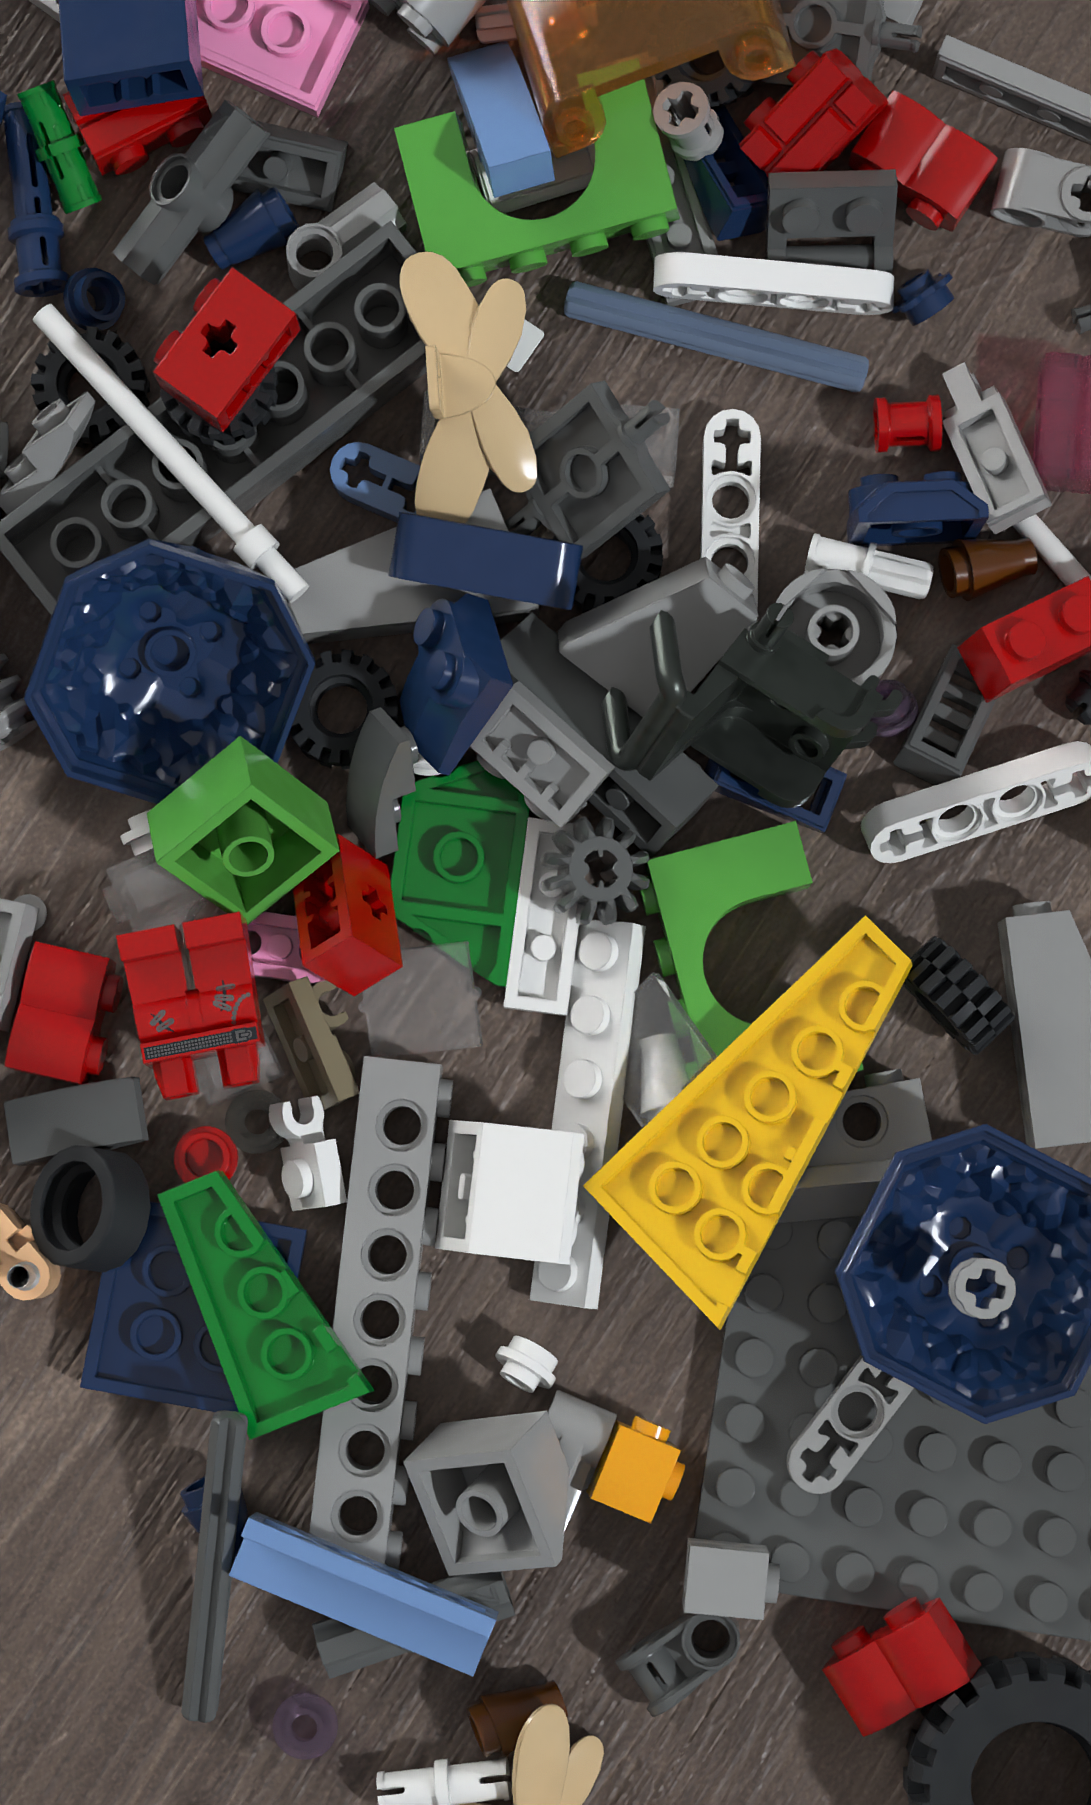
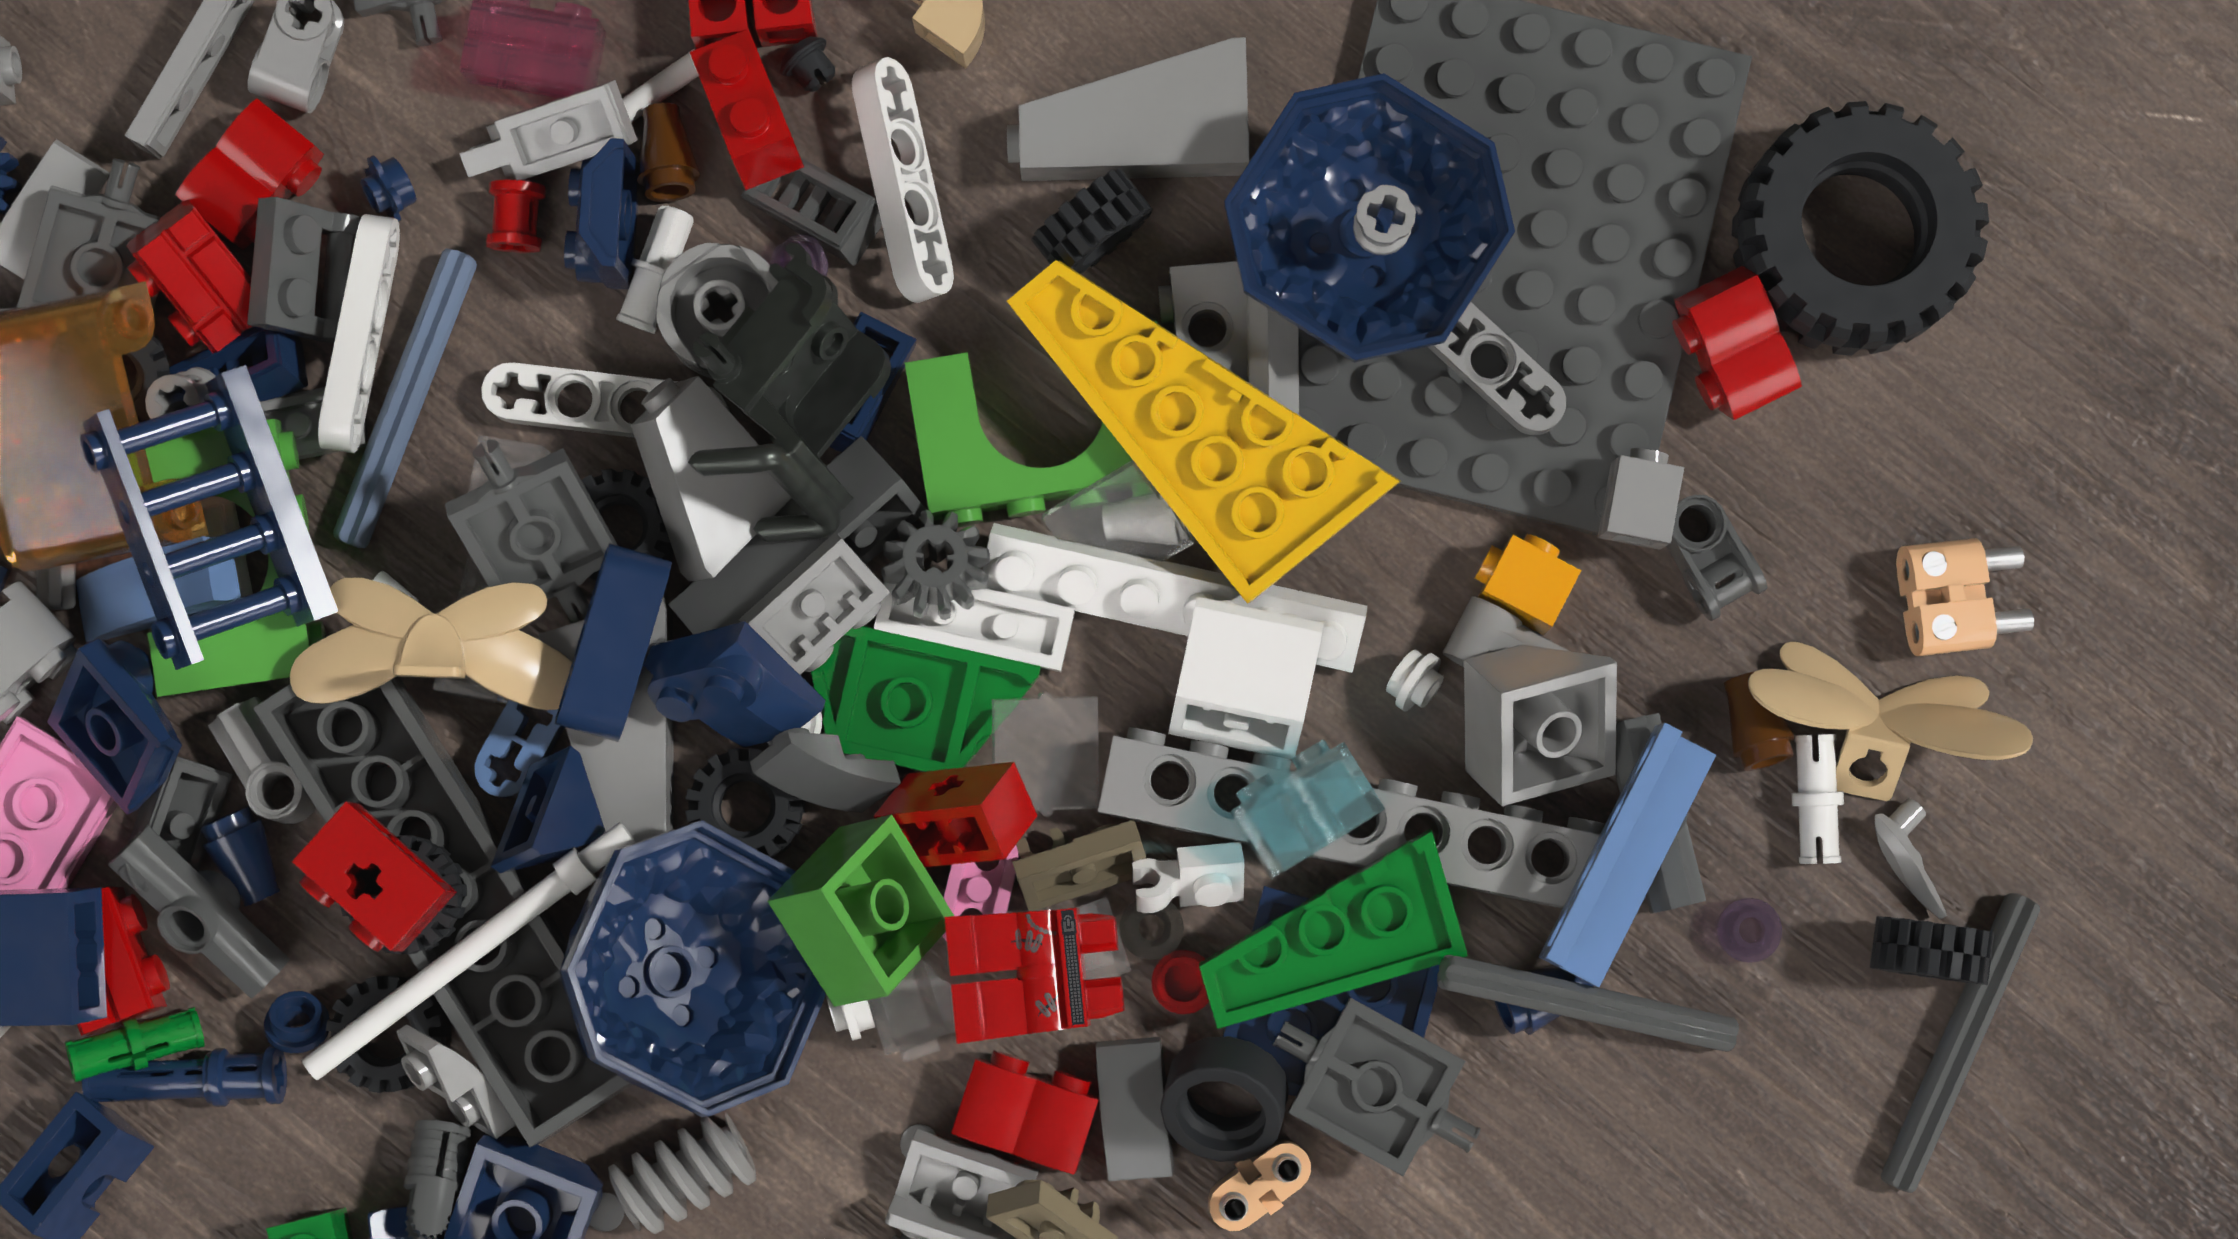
camera: 85 degrees left, 0 degrees up
none -> dark blue slope [47,639,182,815]
none -> dark blue fence [80,365,339,670]
none -> dark blue slope [491,746,606,873]
none -> clear light blue brick [1231,739,1385,880]
none -> dark grey plate [1273,997,1481,1176]

